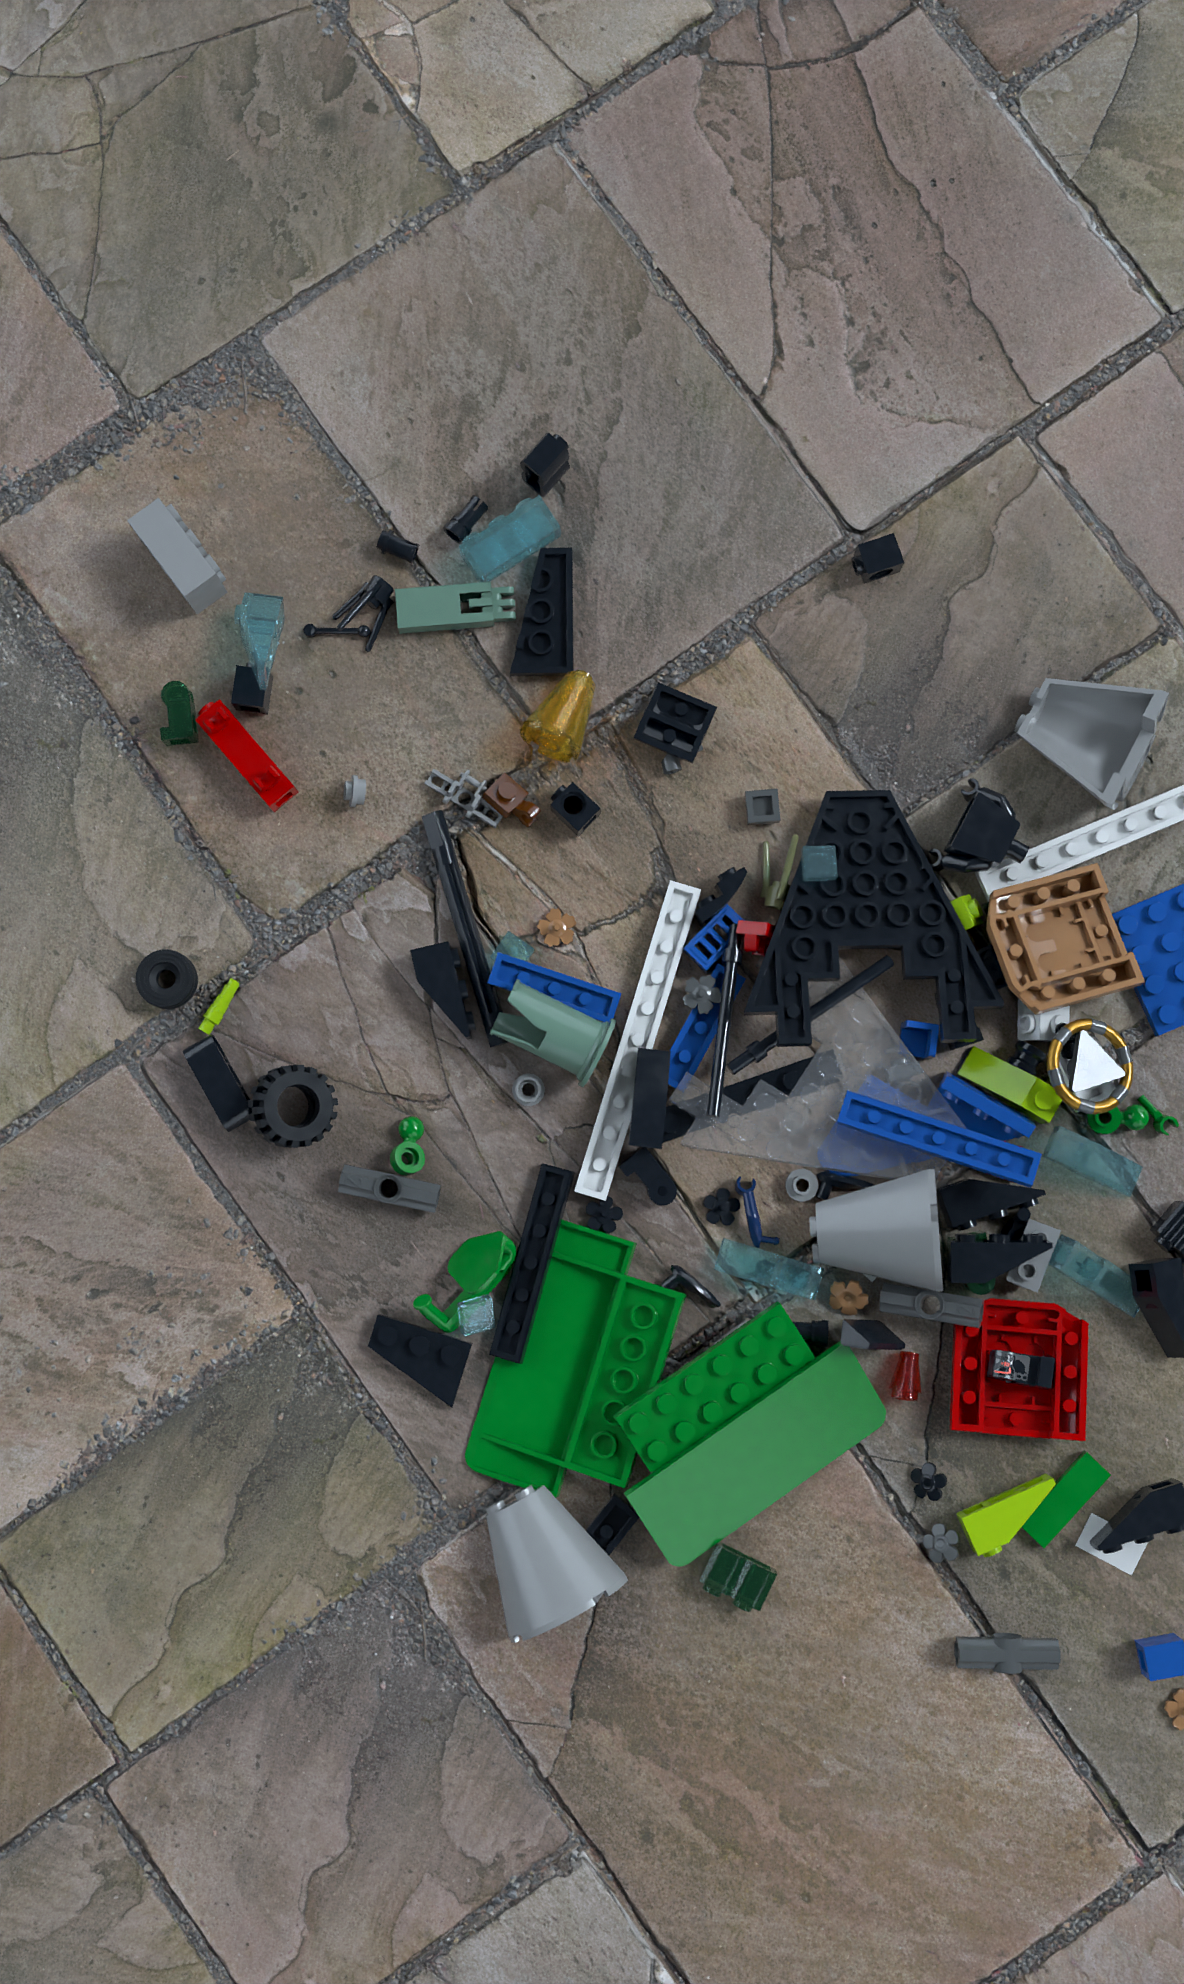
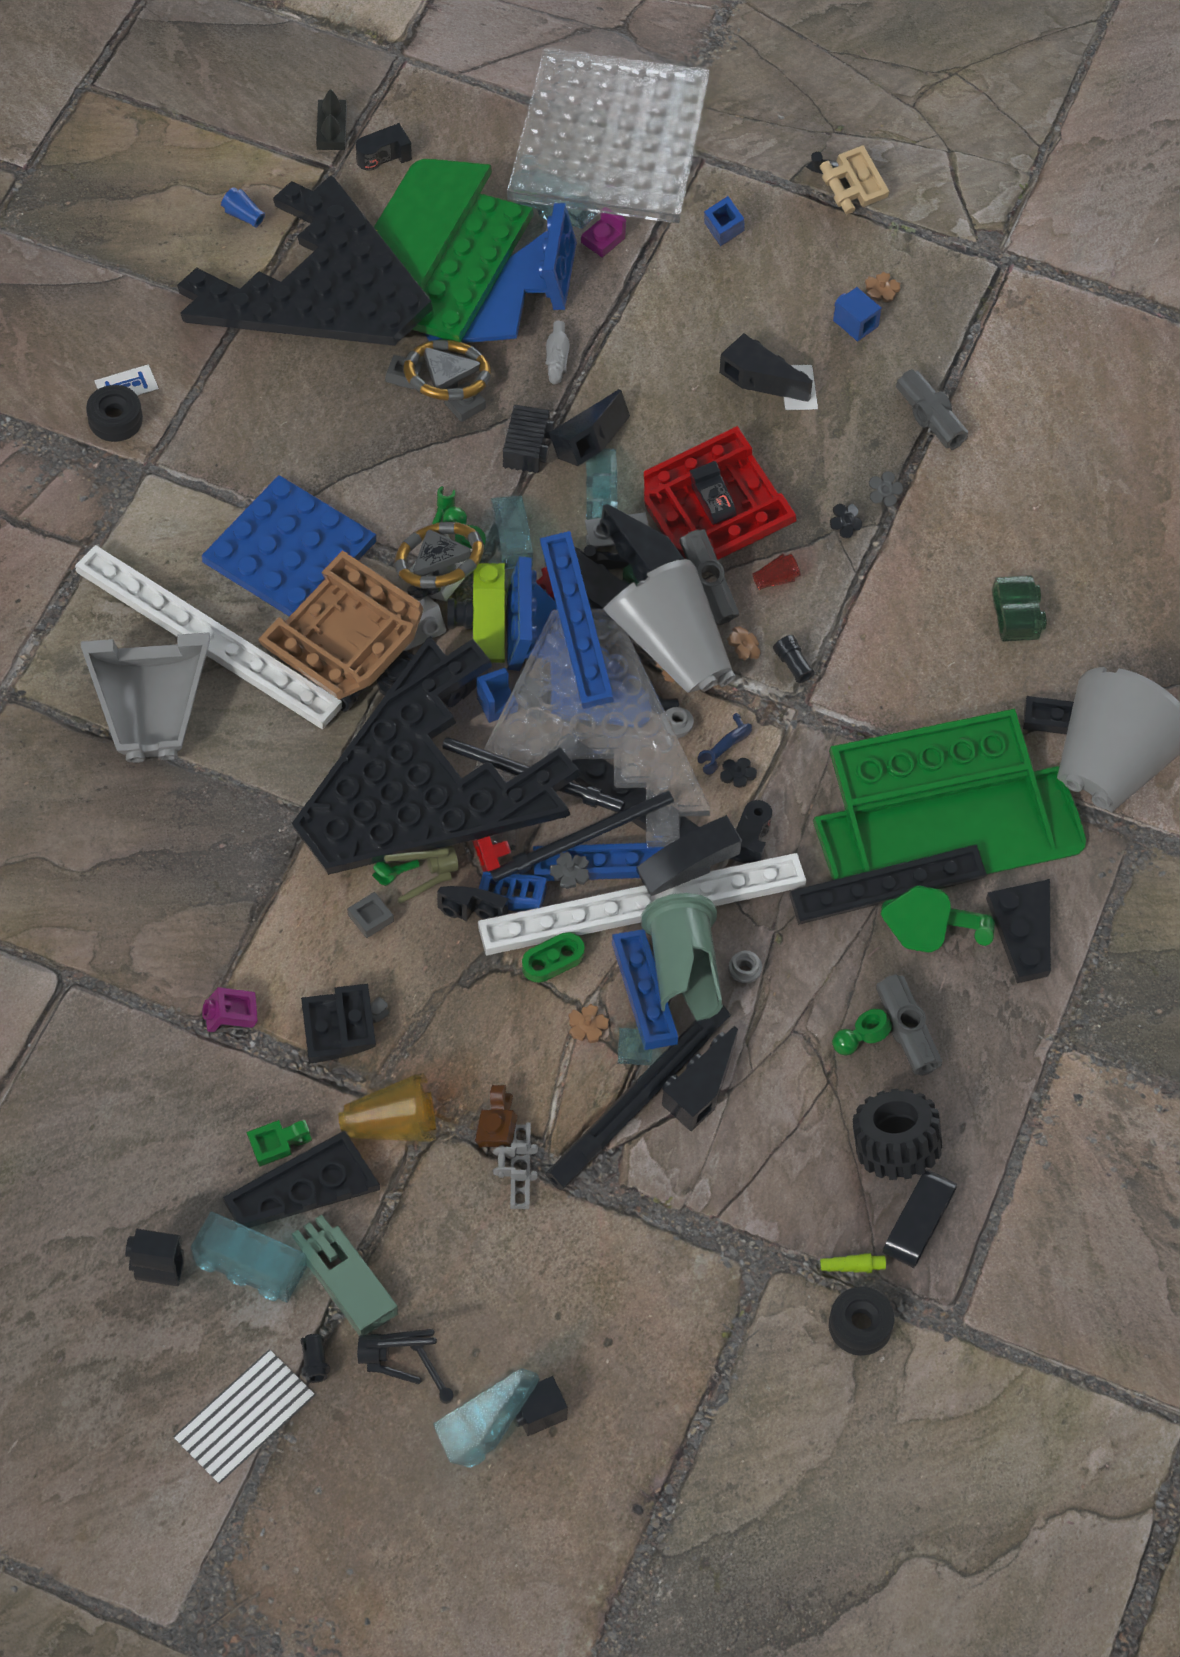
camera: 125 degrees left, 25 degrees down
light grey brick [127,498,228,614] -> none
clear green leg [160,681,199,746] -> none
red brick [195,699,298,813] -> none
light grey plate [343,775,366,807] -> none
black pin [443,495,489,545] -> none
clear light blue tile [457,1294,495,1337] -> none
black brick [550,782,601,837] -> none
black plant [586,1196,623,1234] -> none
green slope [613,1301,886,1567] -> none
black bar [661,1265,721,1307] -> none
clear light blue slope [714,1238,824,1300] -> none
clear light blue tile [801,845,838,881] -> none
black slope [841,1319,905,1350] -> none
black brick [851,533,905,584] -> none
black torso [929,778,1029,873] -> none
lime plate [950,894,983,930] -> none
lime slope [956,1473,1056,1557] -> none
green tile [1021,1451,1111,1548] -> none
none -> white sticker [173,1349,315,1484]
none -> magenta bracket [202,987,258,1032]
none -> green plate [246,1120,312,1167]
none -> green hand [372,859,420,886]
none -> green plate [522,933,585,983]

